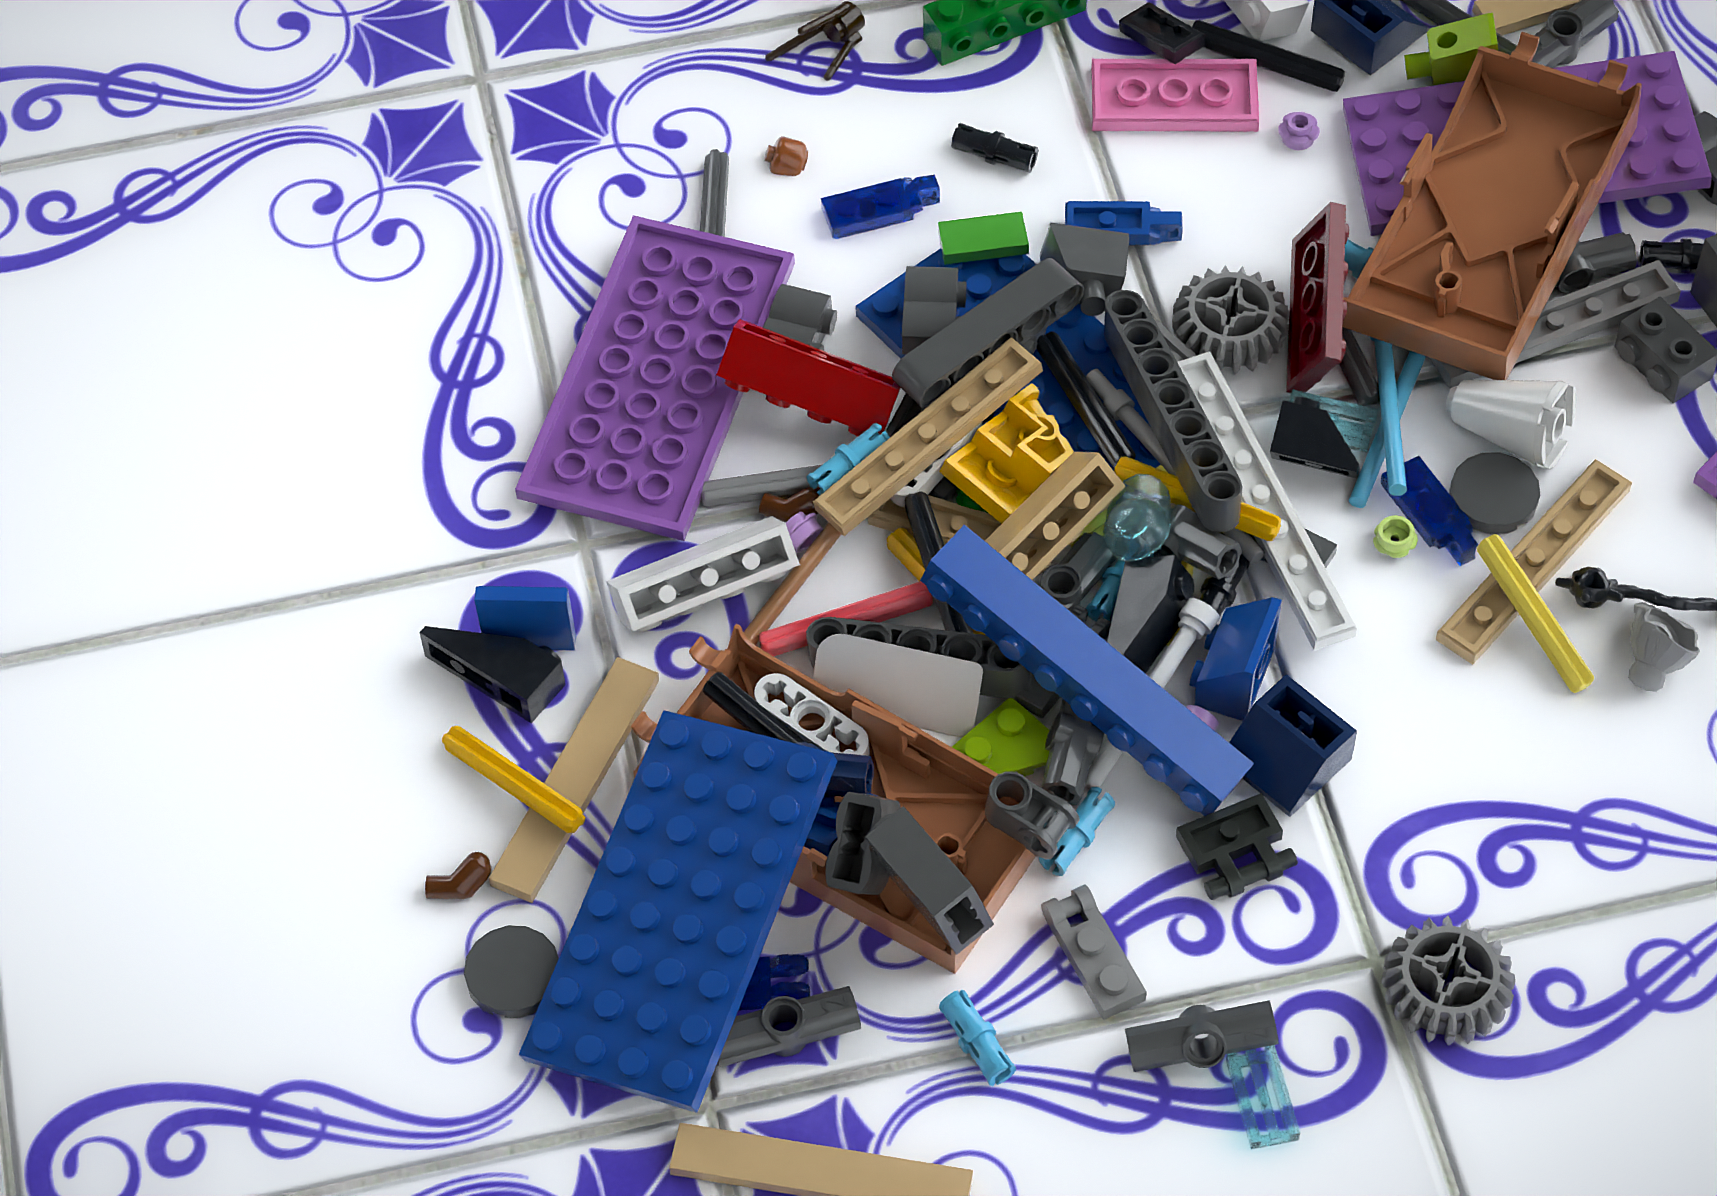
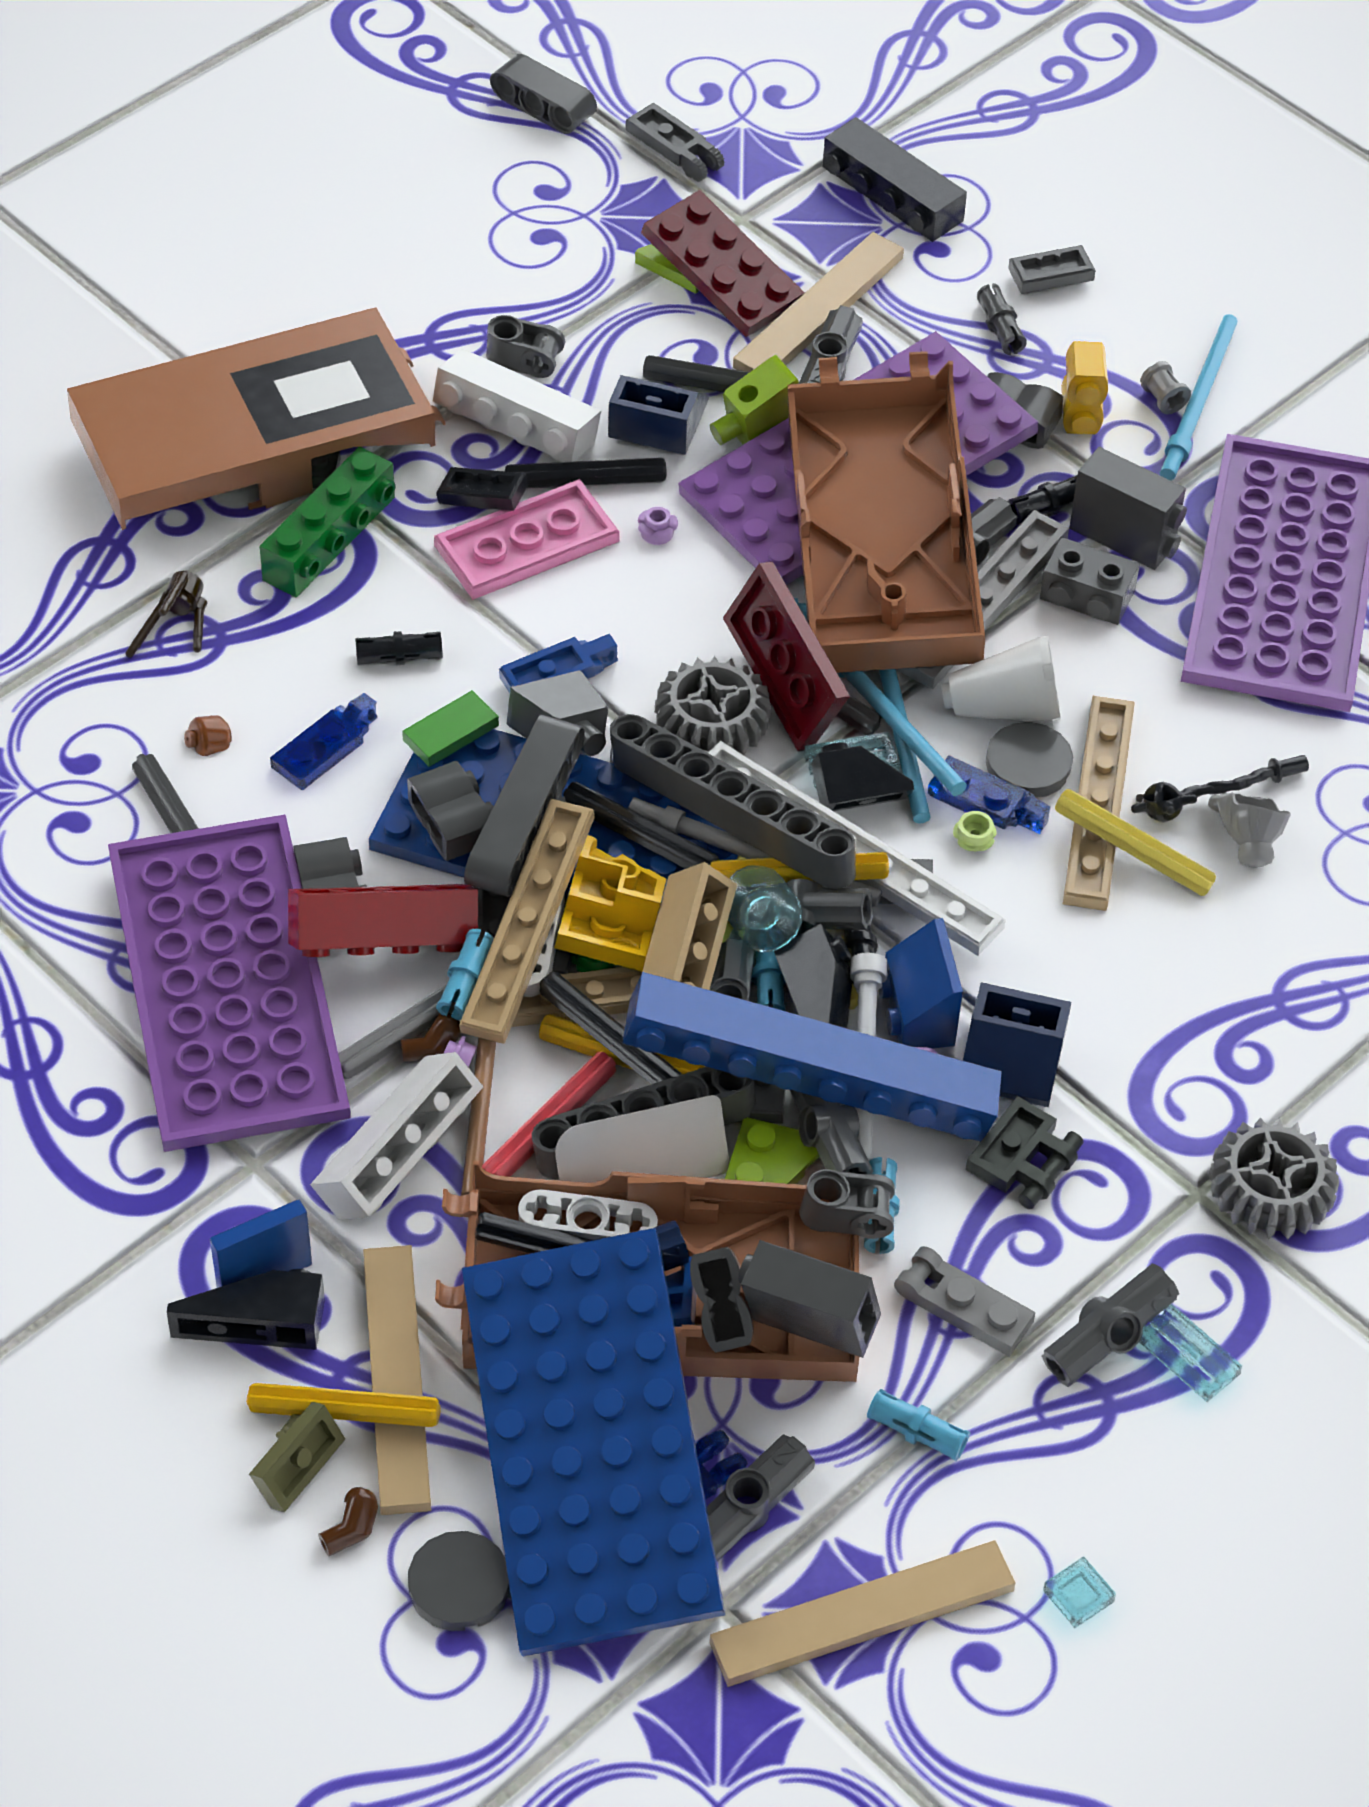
camera: 35 degrees left, 5 degrees down
none -> olive hinge [249,1401,346,1512]

